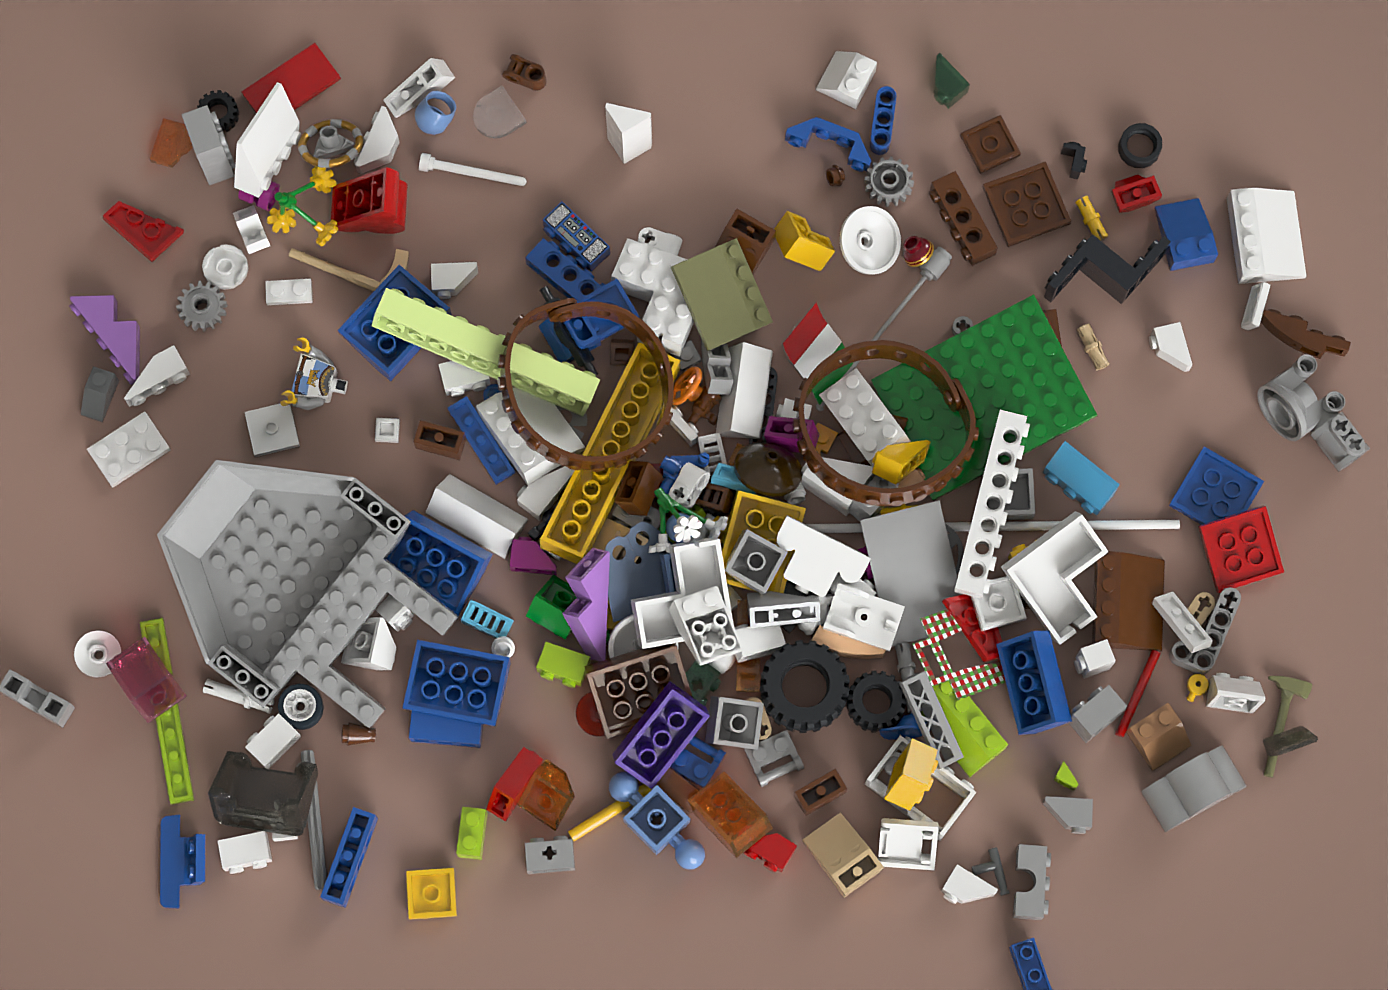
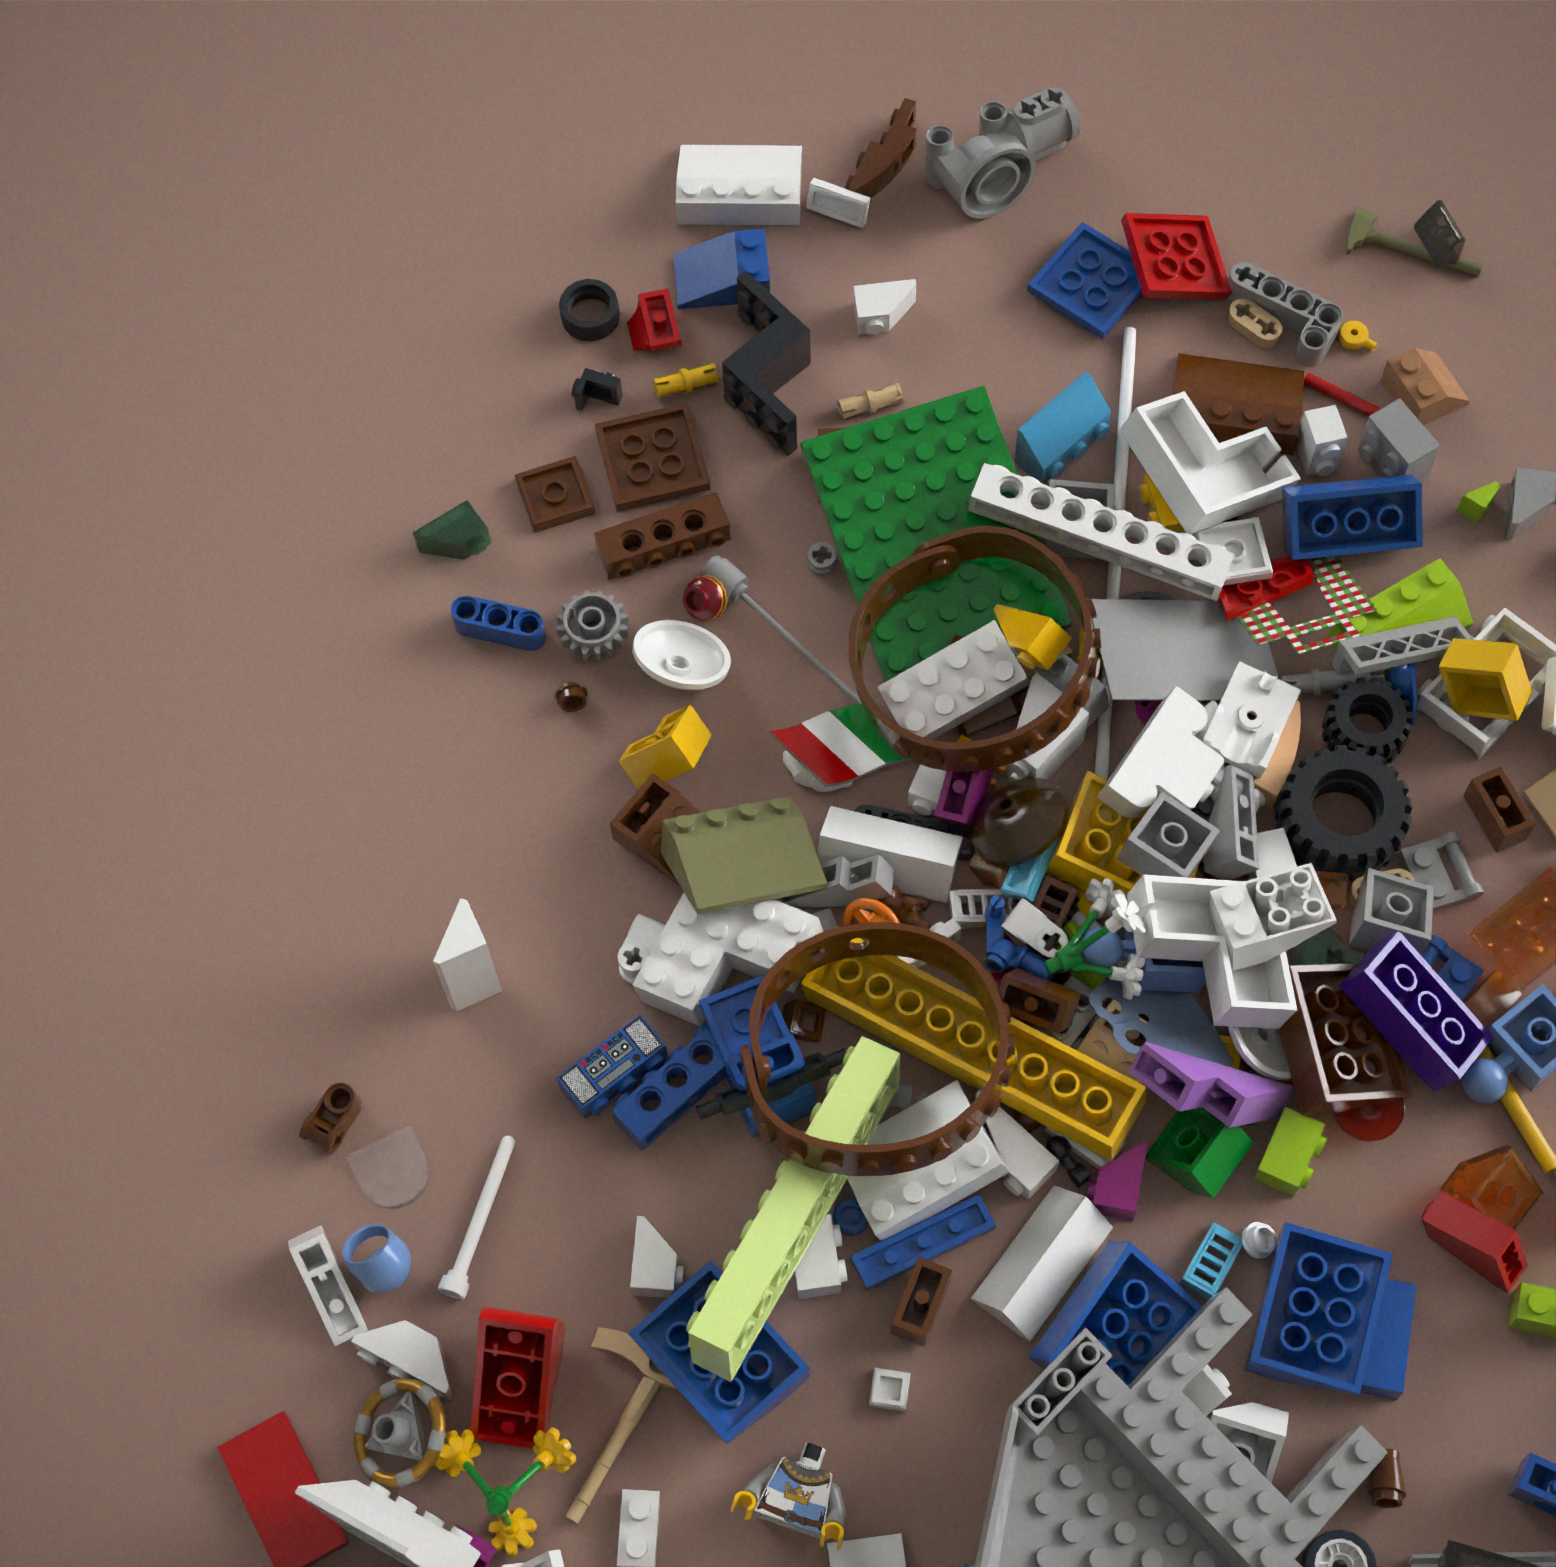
camera: 80 degrees left, 10 degrees down
blue slope [785,117,871,172] -> none
white slope [816,51,877,109] -> none
light grey brick [1141,745,1247,833] -> none
white plate [1152,592,1213,653] -> none
white slope [1206,673,1265,713] -> none

